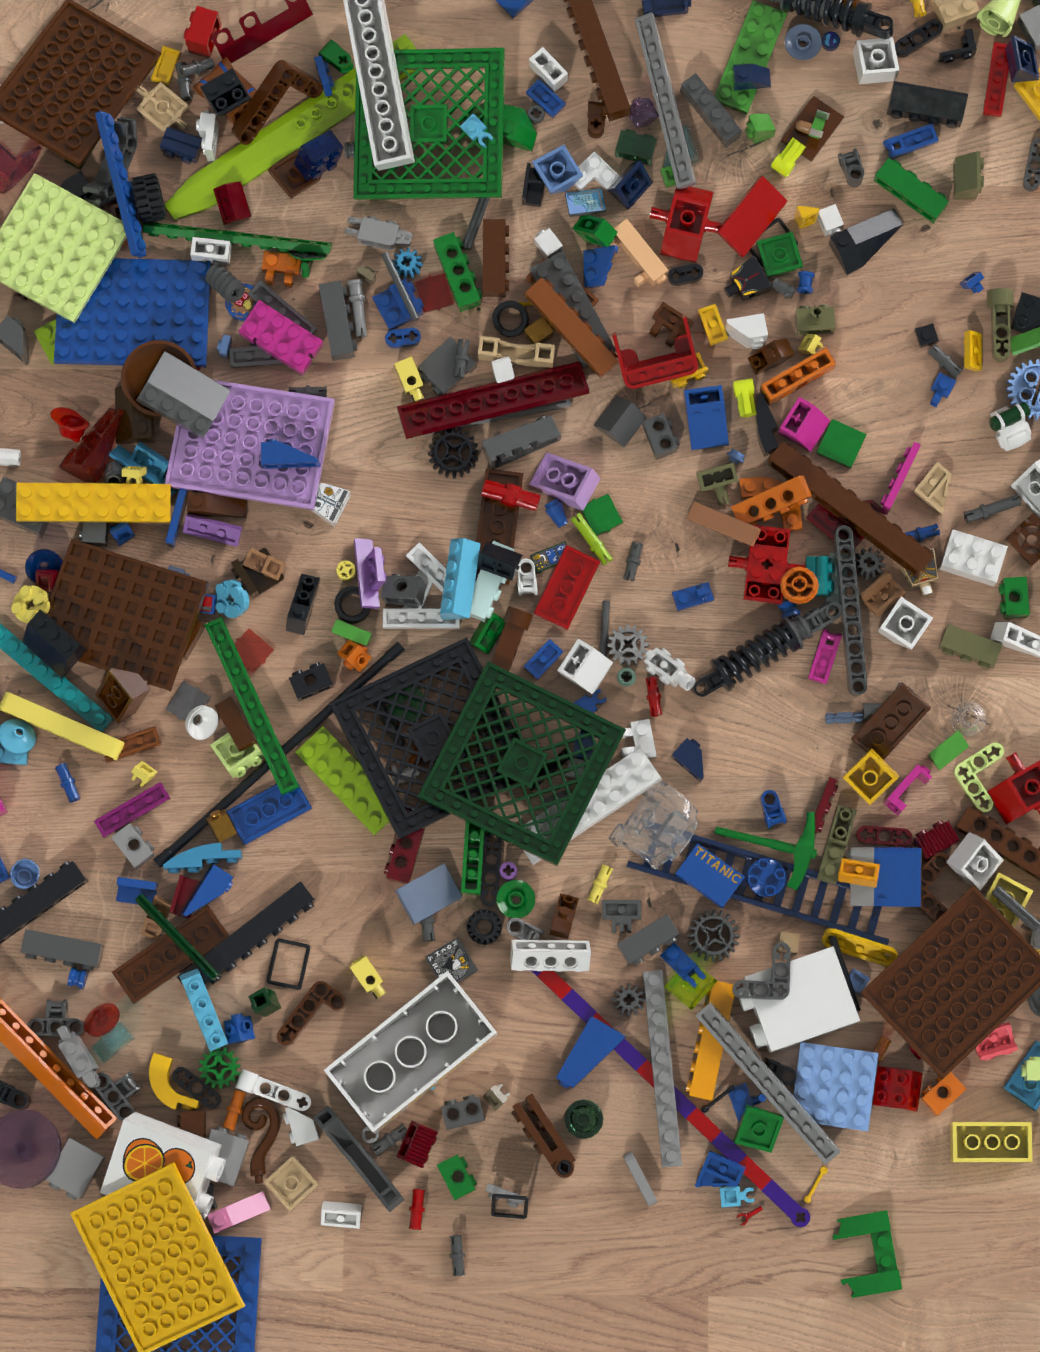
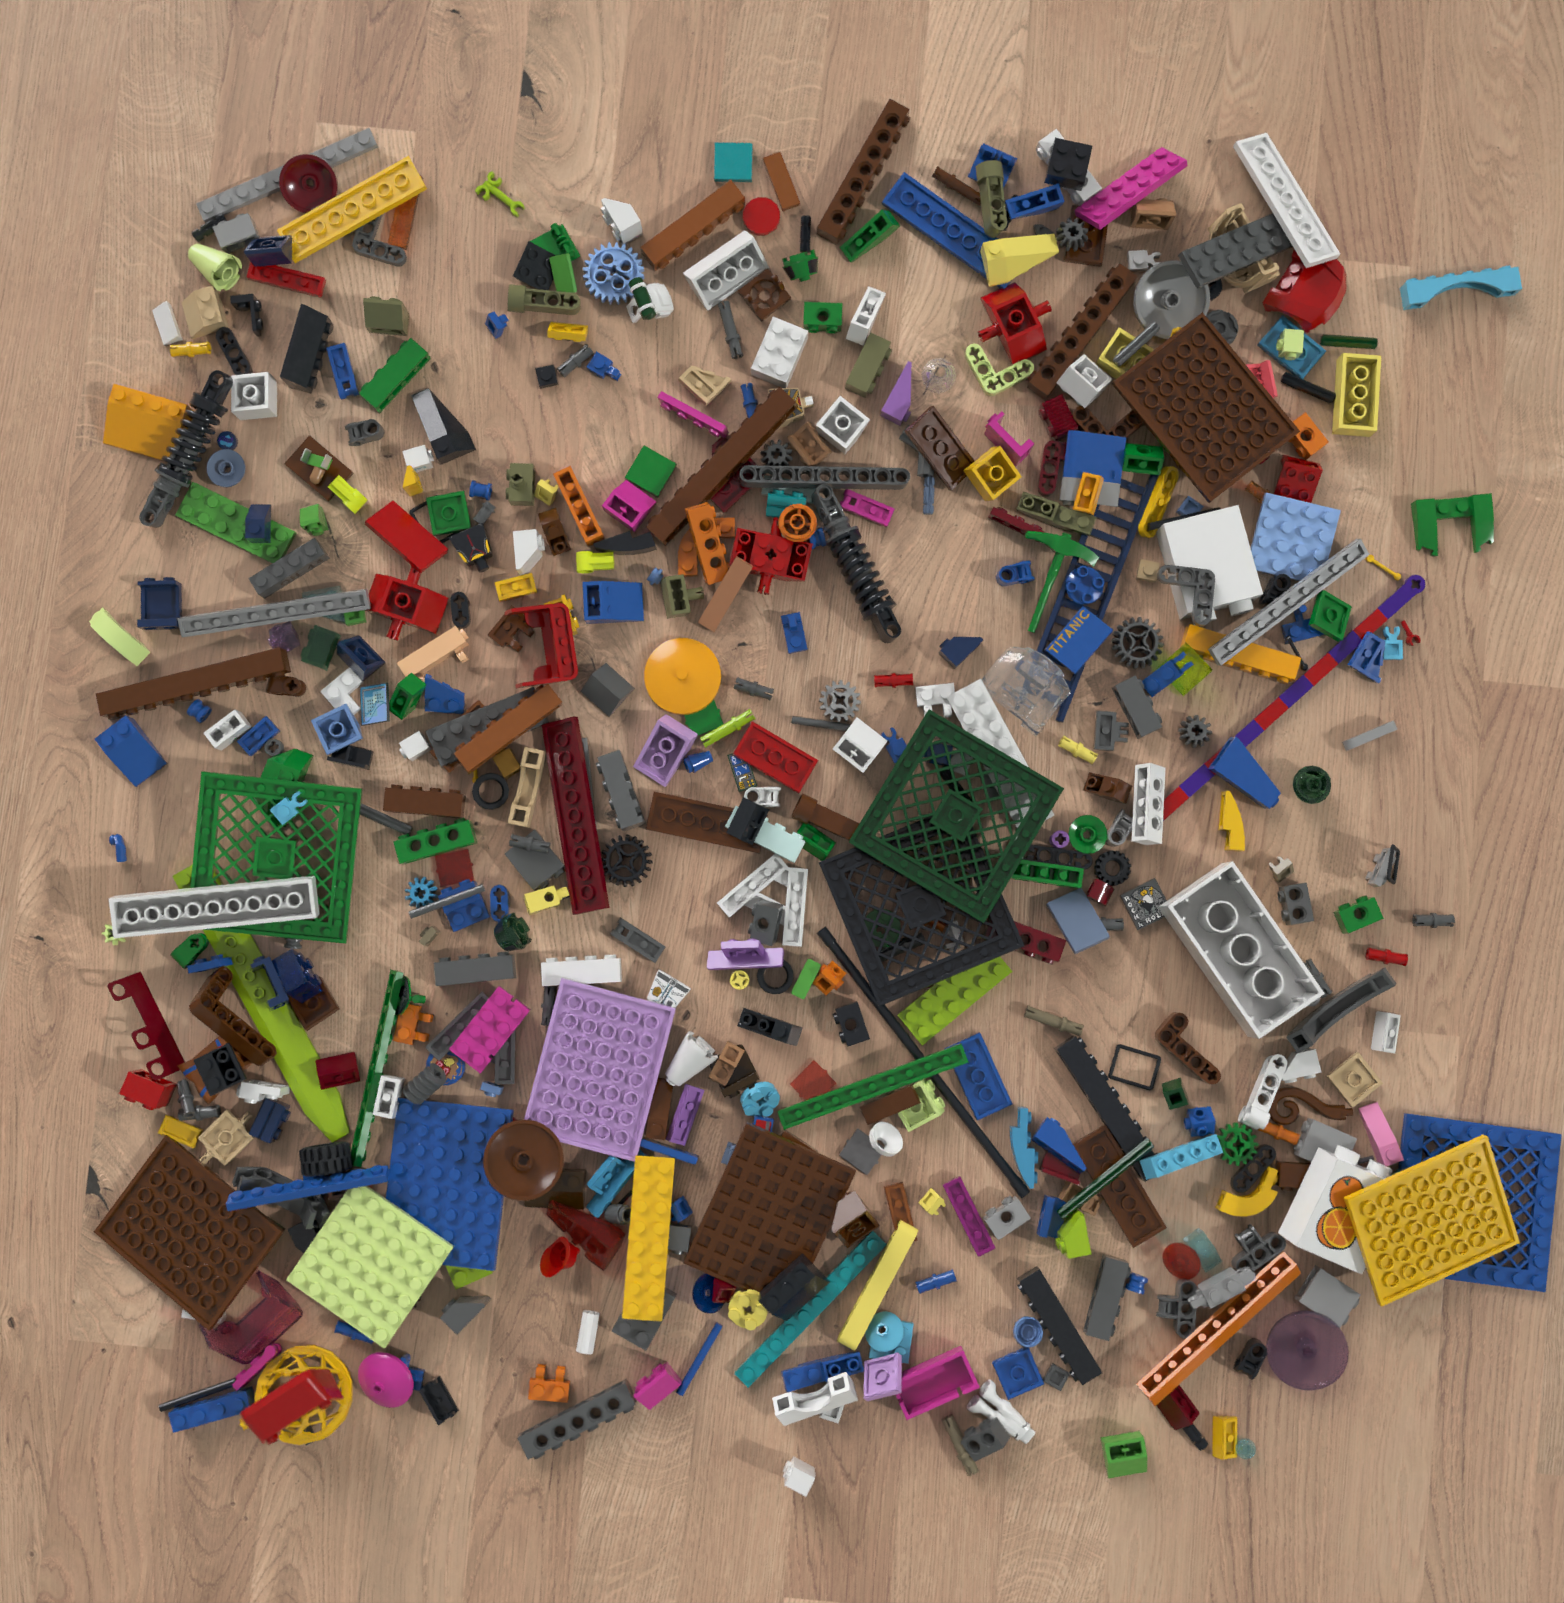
camera: 90 degrees left, 5 degrees up
light yellow tile [122,466,147,484] -> none
slope [136,351,231,439] -> none
pearl gold brick [206,809,237,843] -> none
blue slope [261,439,321,469] -> none
light grey hinge [344,216,412,251] -> none
light grey pin [347,279,368,338] -> none
light yellow torso [349,954,386,999] -> none
dark red brick [396,1121,438,1168] -> none
medium azure slope [440,538,481,620] -> none
red piece [481,479,541,511] -> none
white slope [491,356,515,383] -> none
reddish brown hinge [511,1094,576,1178] -> none
blue plate [523,639,564,680] -> none
sand green cone [617,668,636,687] -> none
dark grey brick [642,413,680,460] -> none
light grey plate [642,970,682,1168] -> none
white brick [644,648,696,691] -> none
bright green slope [927,731,969,771] -> none
none -> blue wheel [187,699,212,723]
none -> dark blue panel [251,956,289,1012]
none -> clear green cone [494,912,532,951]
none -> white brick [541,955,622,986]
none -> dark grey plate [610,917,666,963]
none -> light orange dish [644,638,721,715]
none -> white cone [665,1031,718,1086]
none -> medium lavender slope [880,361,912,426]
none -> dark tan pin [1024,1005,1084,1037]
none -> lime slope [1055,1209,1091,1259]
none -> dark red brick [1086,878,1115,907]
none -> green brick [1122,443,1164,475]
none -> yellow slope [1219,791,1245,852]
none -> black axle [1281,372,1336,403]

